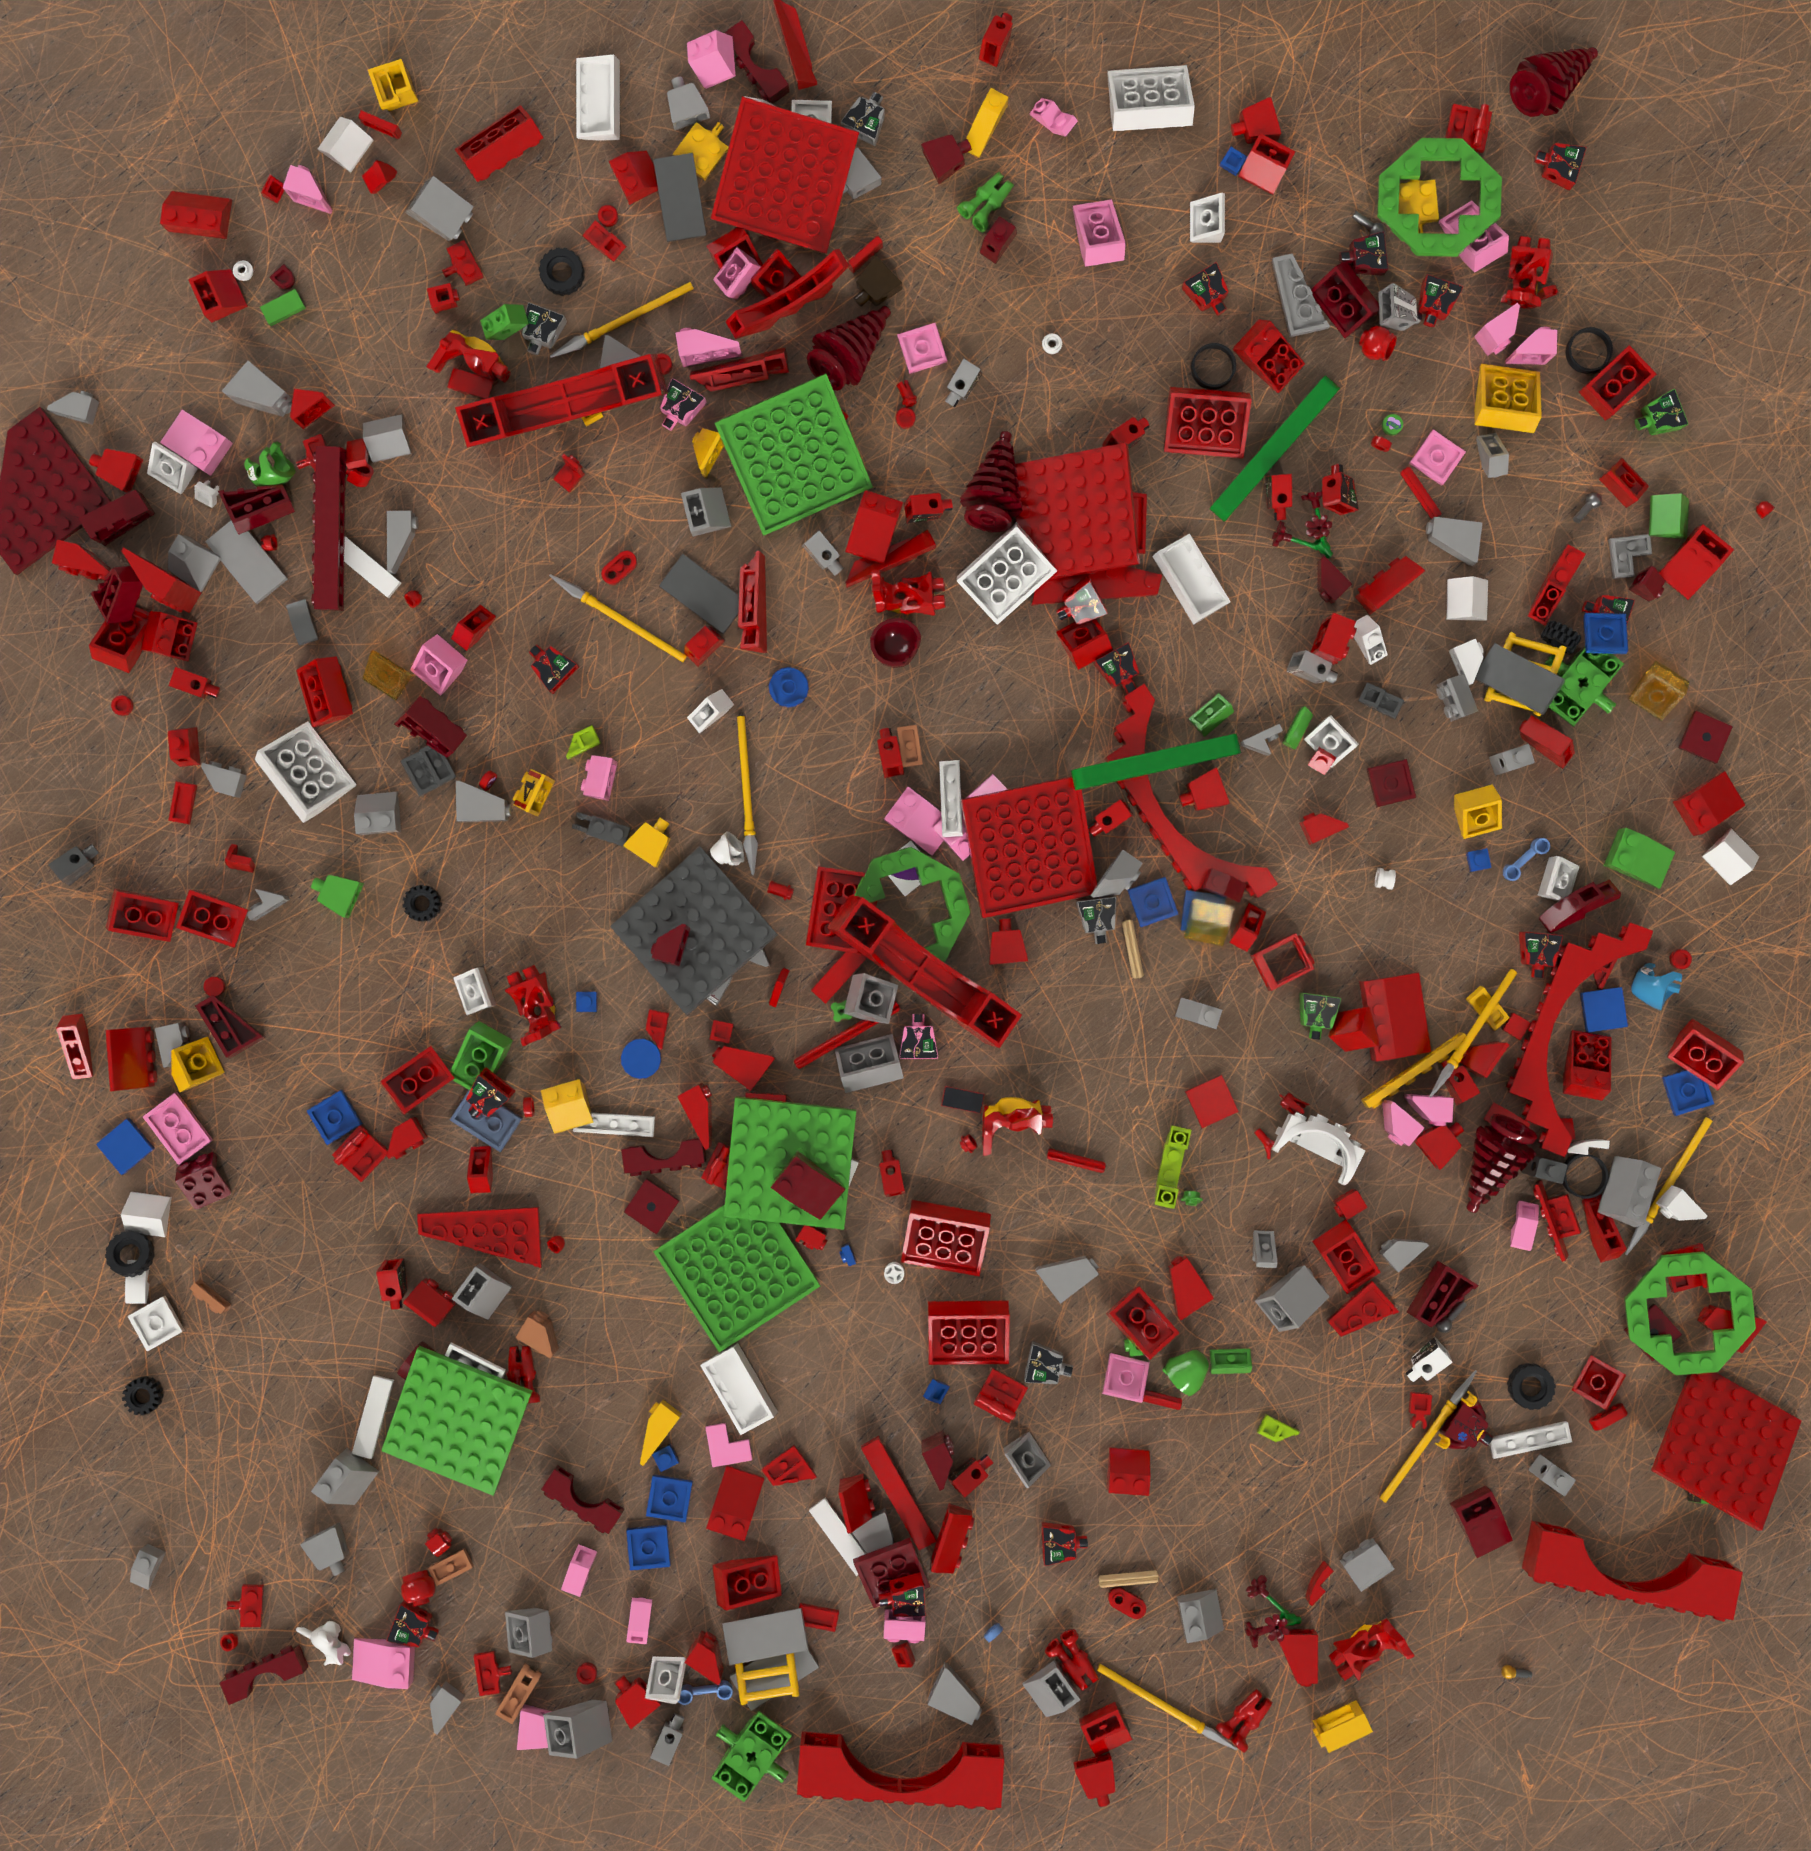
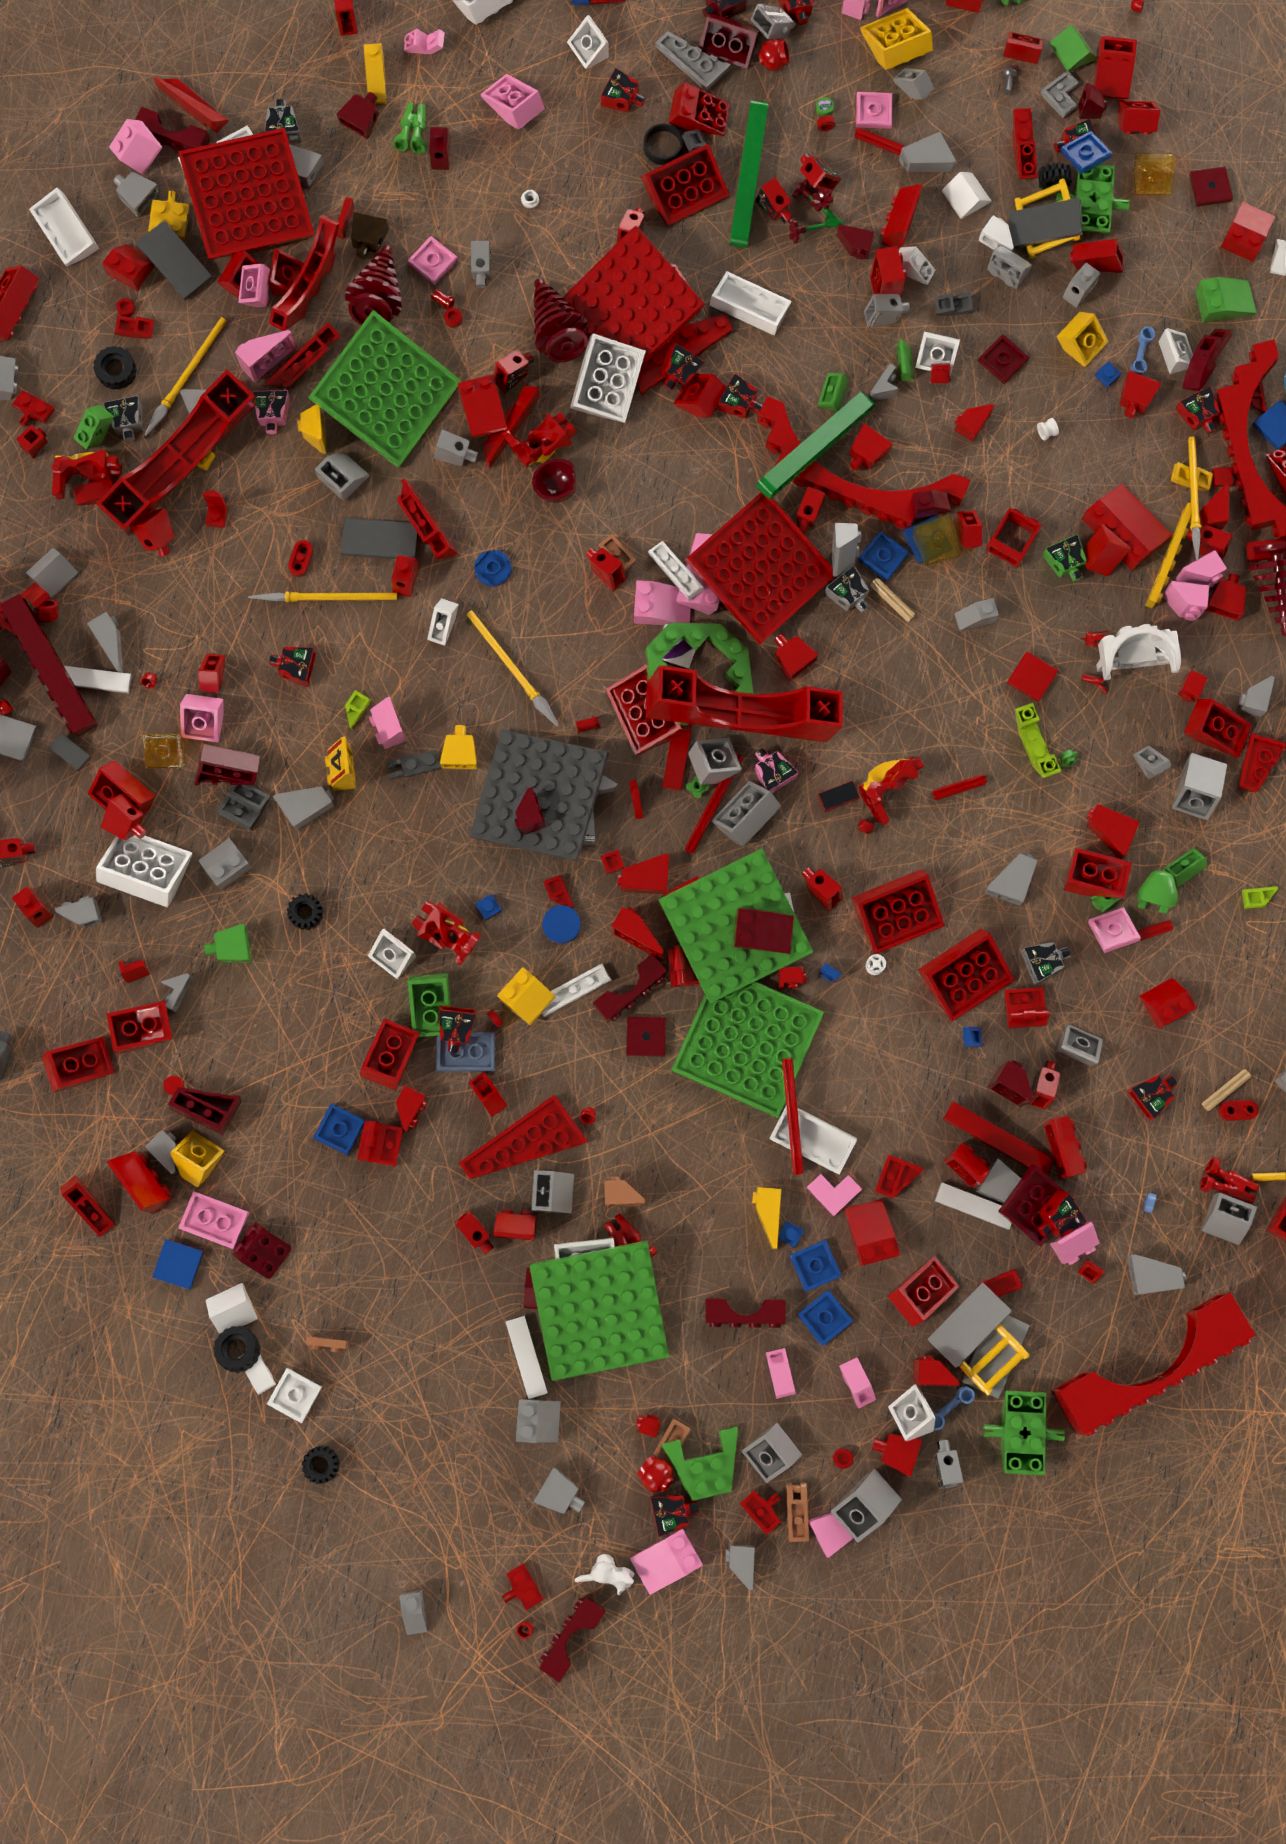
camera: 30 degrees left, 10 degrees down
red tile [168,781,197,824] -> none
red tile [479,770,497,791] -> none
white piece [710,832,744,865] -> none
none -> red torso [101,793,147,840]
none -> red torso [131,508,174,557]
none -> bright green wing [661,1426,738,1501]
none -> dark grey plate [682,129,706,152]
none -> red axle [782,1058,804,1175]
none -> red slope [1118,100,1160,135]
none -> red torso [1119,371,1161,418]

